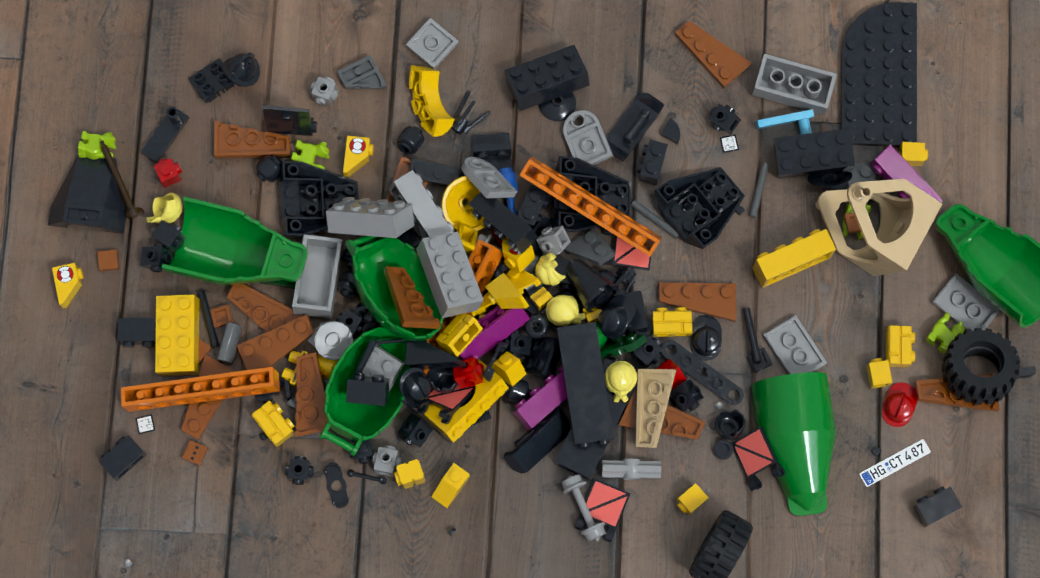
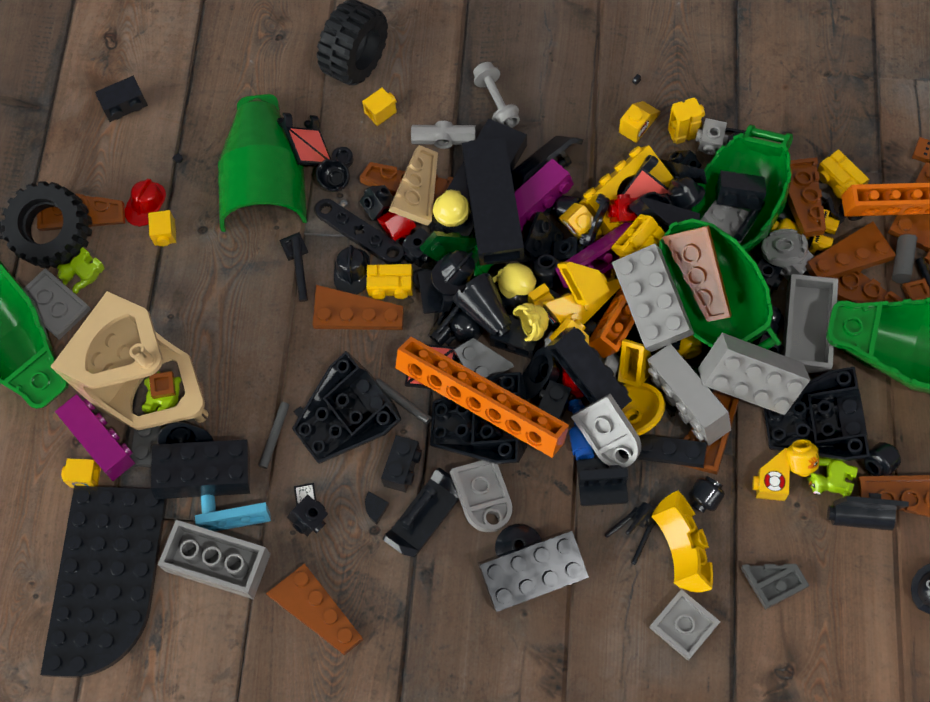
camera: 170 degrees left, 10 degrees down
black brick [285,456,314,485] -> none
light grey brick [310,77,339,107] -> none
black piece [324,462,349,509] -> none
light grey brick [537,225,571,255] -> none
coral flag [575,479,631,542] -> none
yellow brick [752,229,836,288] -> none
light grey tile [763,315,827,374] -> none
white sticker [859,439,931,487] -> none
yellow brick [886,325,915,368] -> none
none -> yellow head [787,439,819,477]

